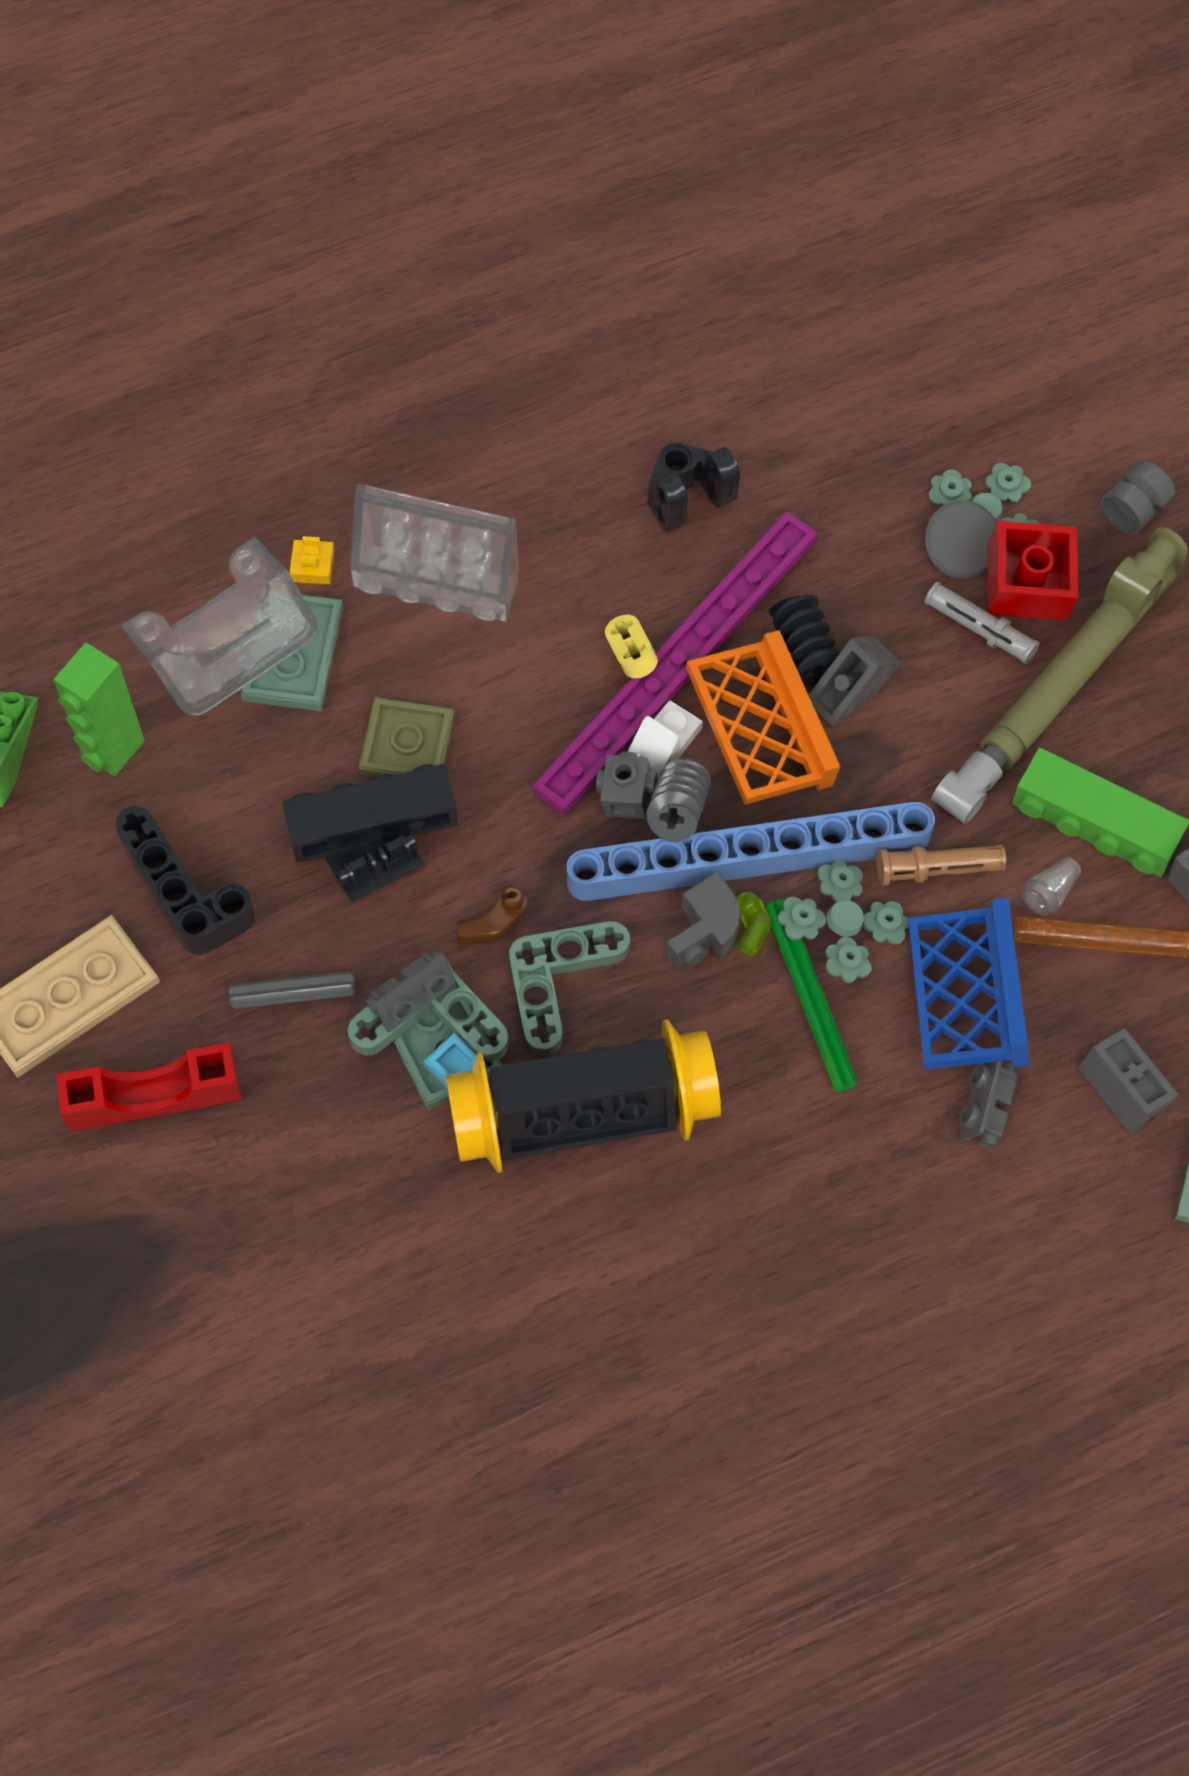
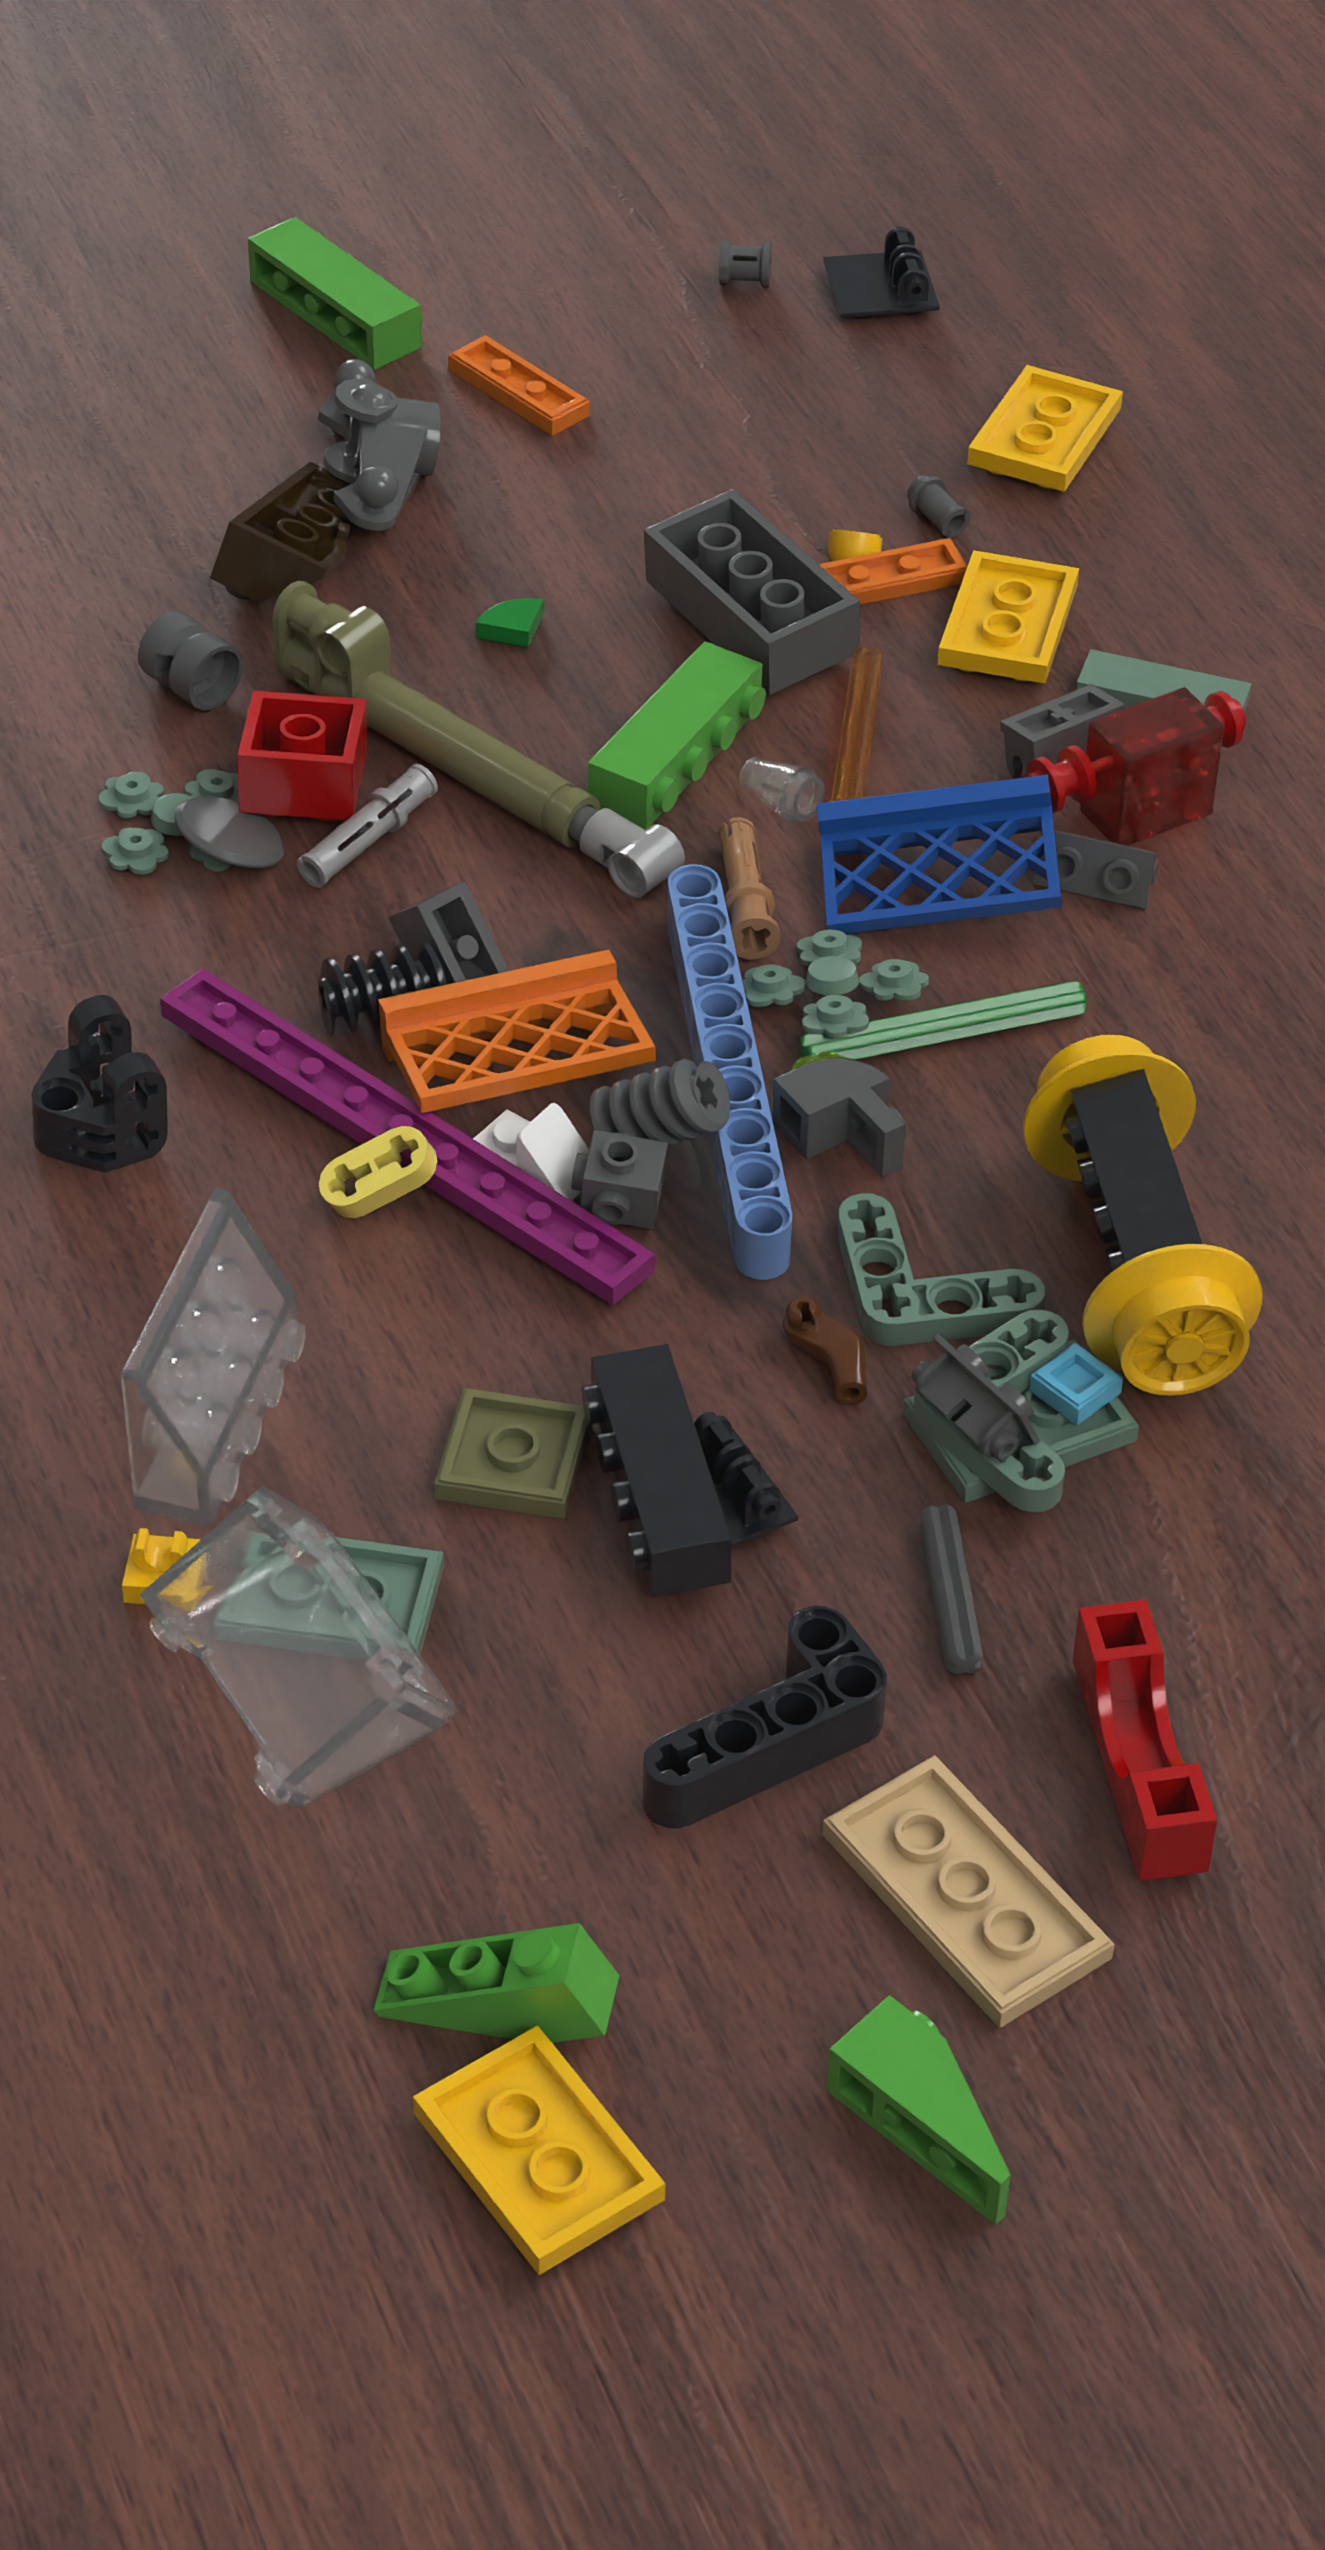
camera: 90 degrees left, 20 degrees down
bright green brick [53,642,145,777] -> none
none -> clear red brick [1024,687,1246,846]

